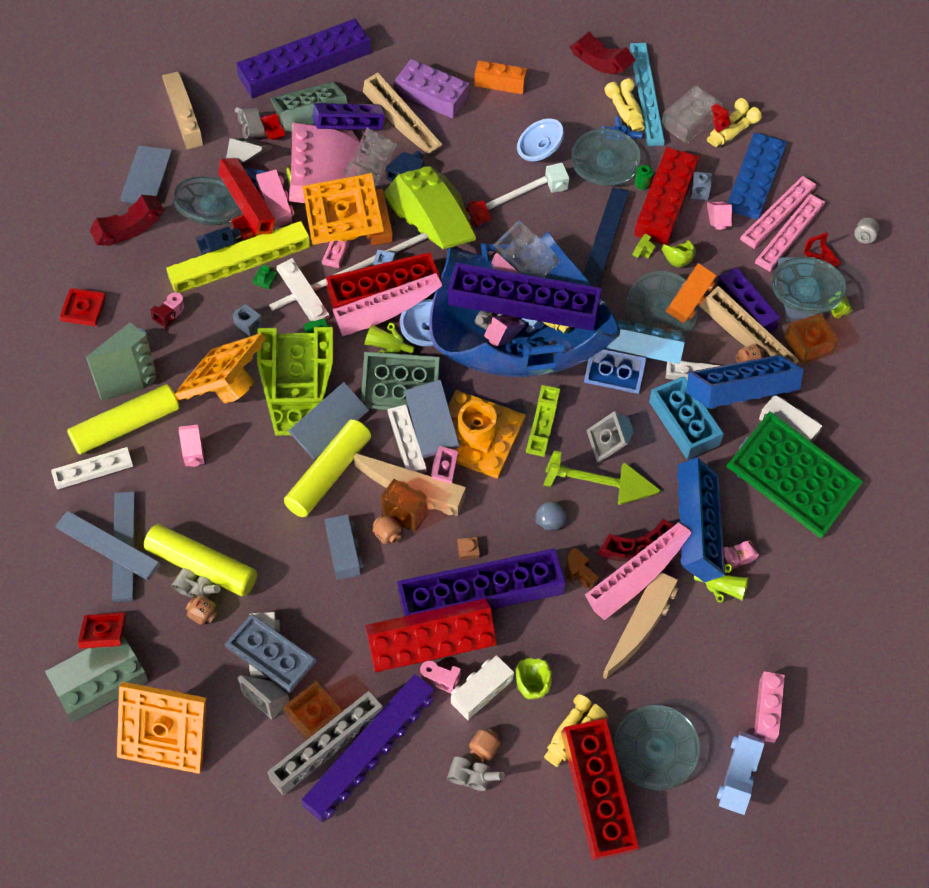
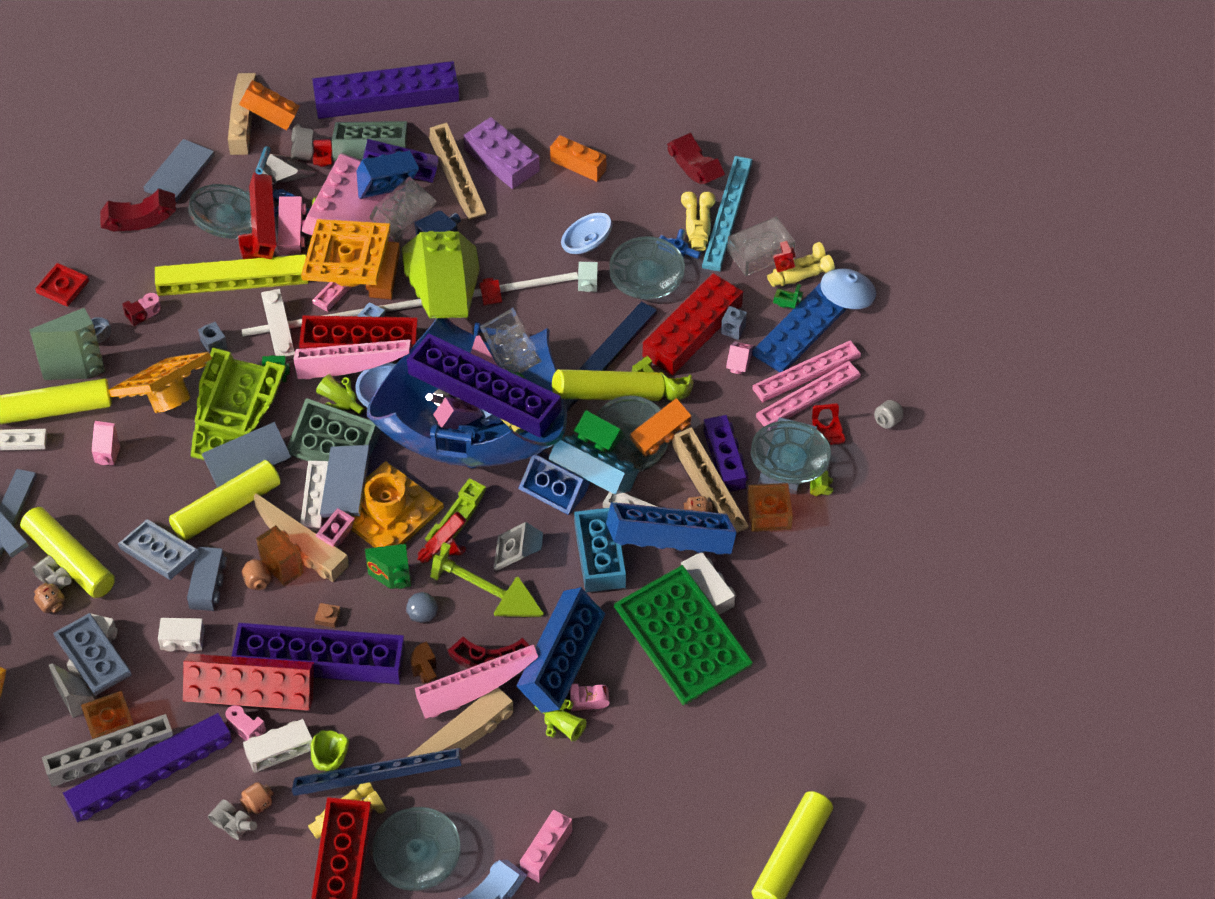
camera: 20 degrees right, 5 degrees down
dark blue torso [195,226,241,255] -> none
green tile [253,264,277,290] -> none
green brick [634,165,653,190] -> none
none -> sand blue tile [118,519,200,580]
none -> white brick [158,618,205,652]
none -> orange brick [239,80,300,130]
none -> dark azure piece [255,146,271,175]
none -> dark blue tile [292,748,463,796]
none -> blue slope [356,151,419,199]
none -> green slope [365,544,411,589]
none -> red piece [417,512,467,563]
none -> neon yellow cylinder [552,369,665,401]
none -> green slope [574,410,625,453]
none -> green bracket [773,284,803,309]
none -> light blue dish [820,269,876,309]

